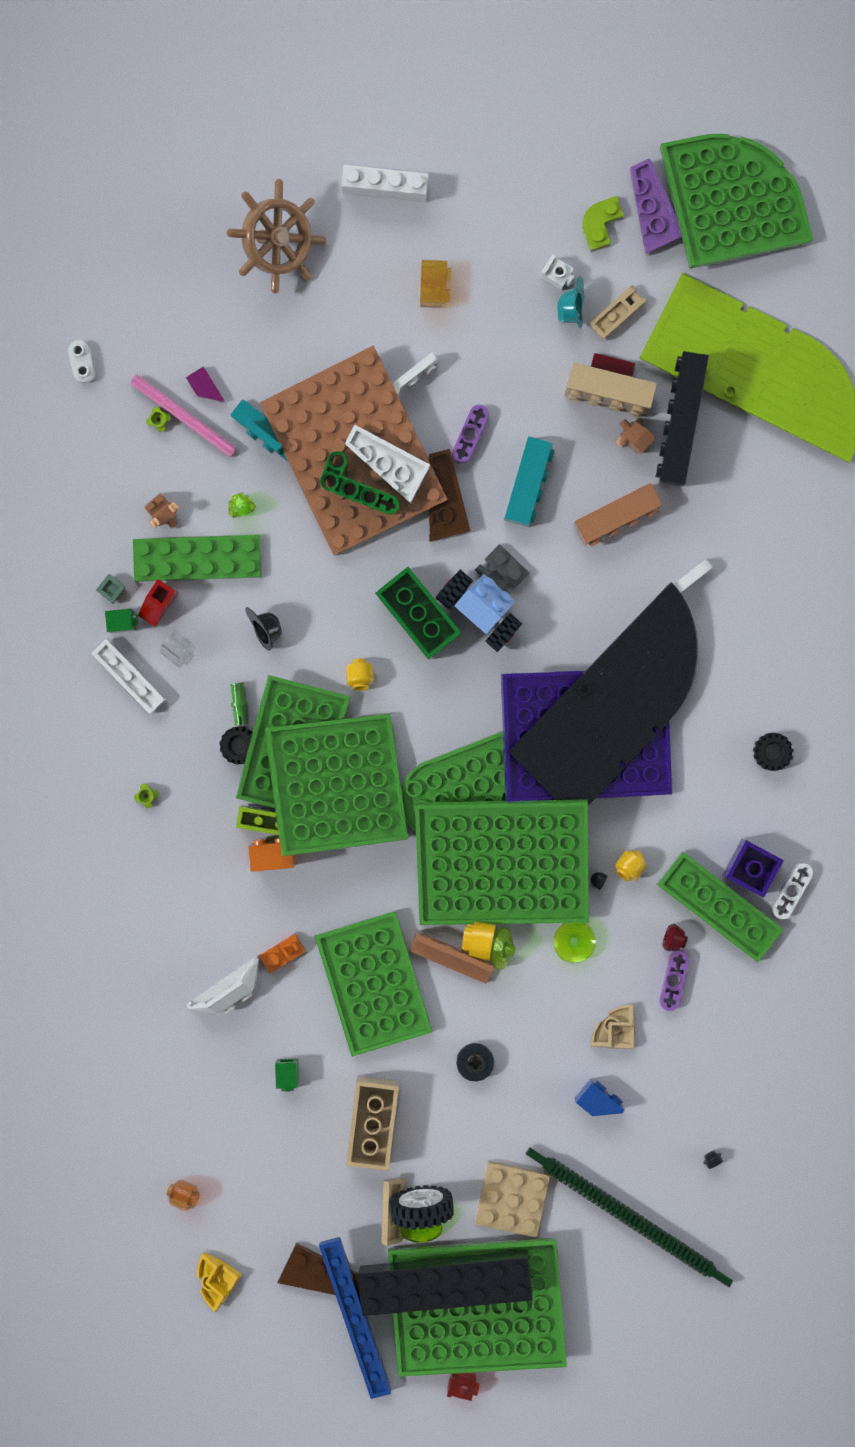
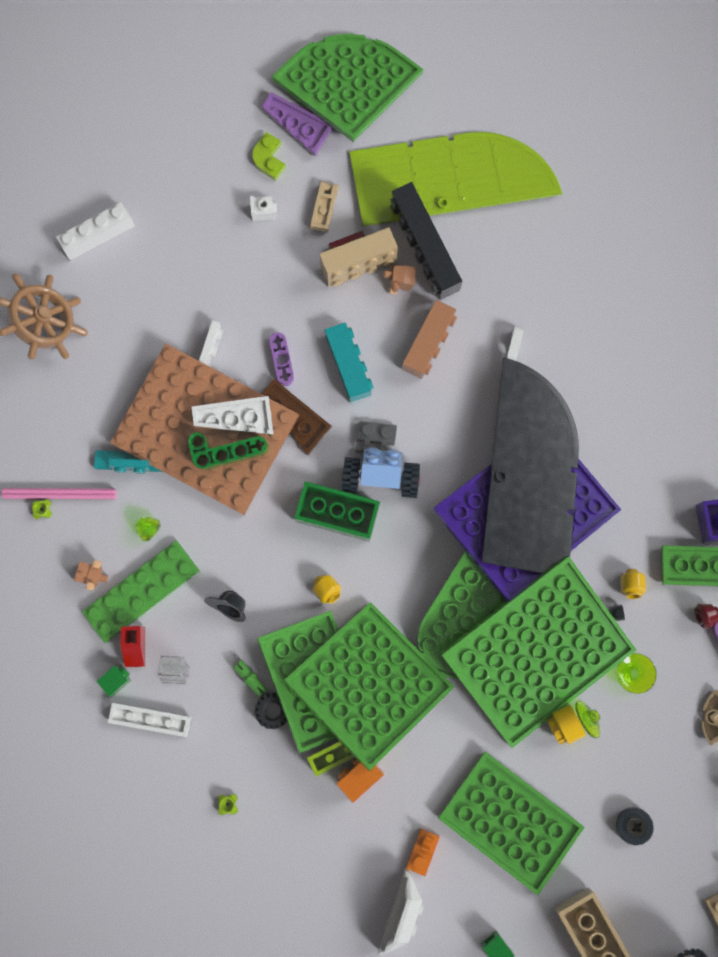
camera: 35 degrees left, 10 degrees down
sand green plate [96,574,127,604] -> none
magenta tile [186,366,225,402] -> none
nougat fence [409,931,495,984] -> none
clear yellow brick [420,260,451,308] -> none
teal piece [557,276,584,328] -> none
black tyre [753,733,794,771] -> none

